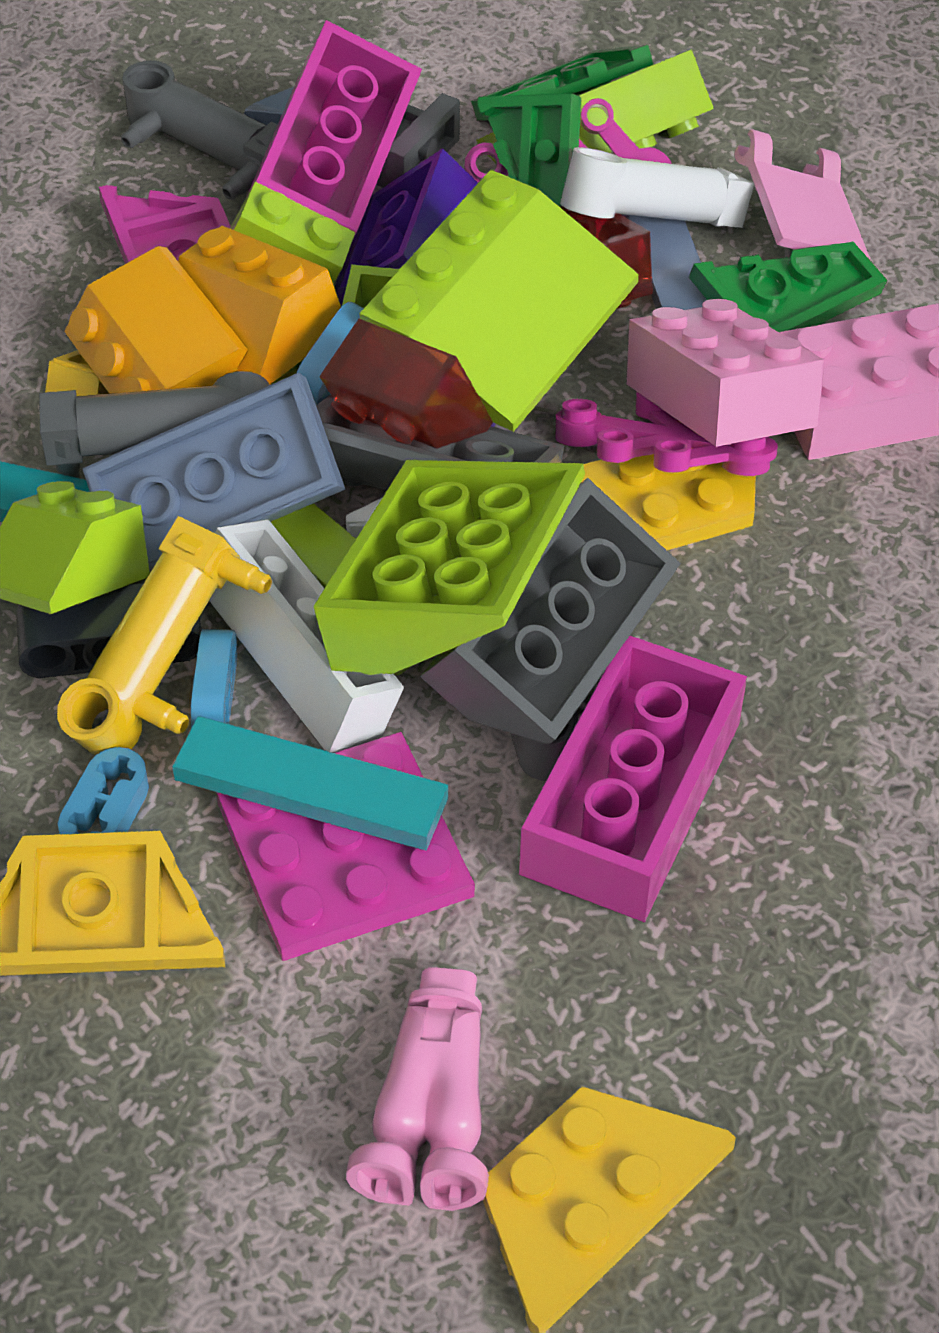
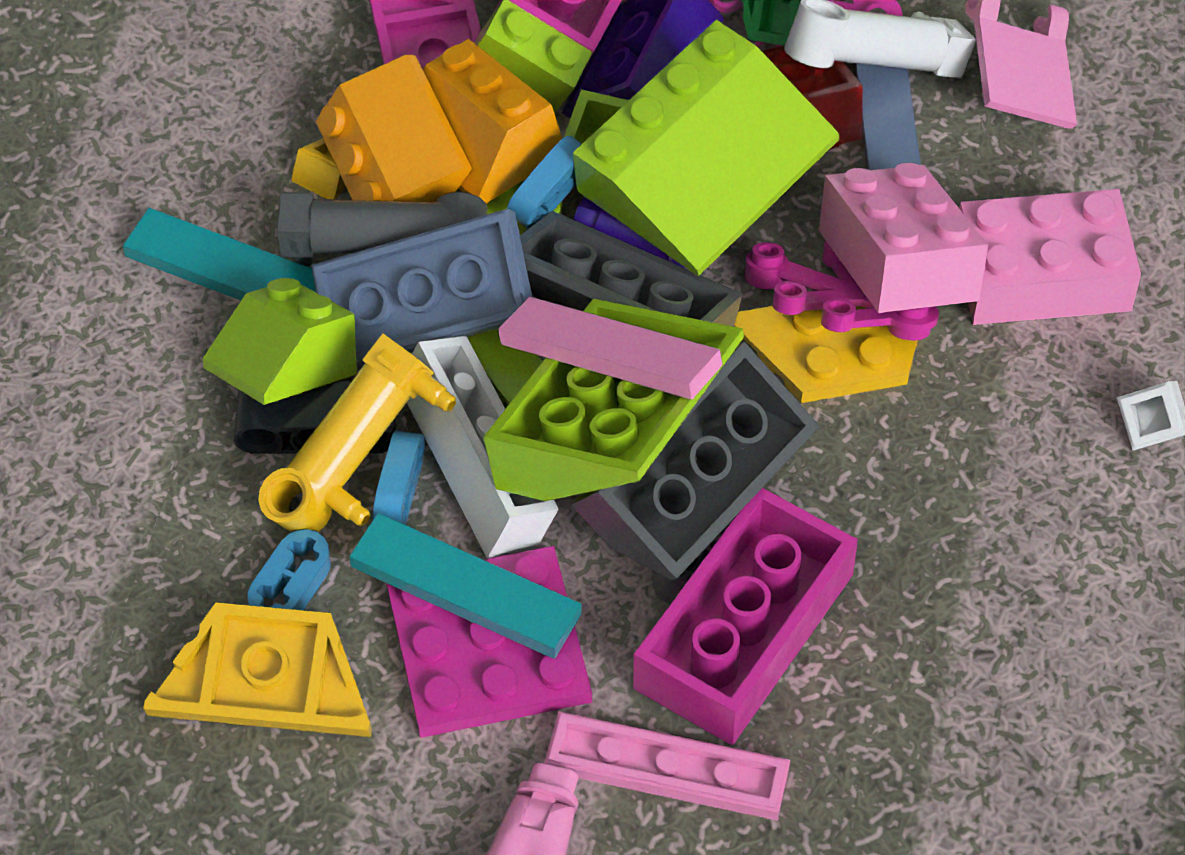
camera: 10 degrees right, 5 degrees up
clear red slope [319,318,493,449] -> none
green wing [688,241,888,332] -> none
none -> bright pink tile [498,297,722,400]
none -> bright pink tile [544,711,790,821]

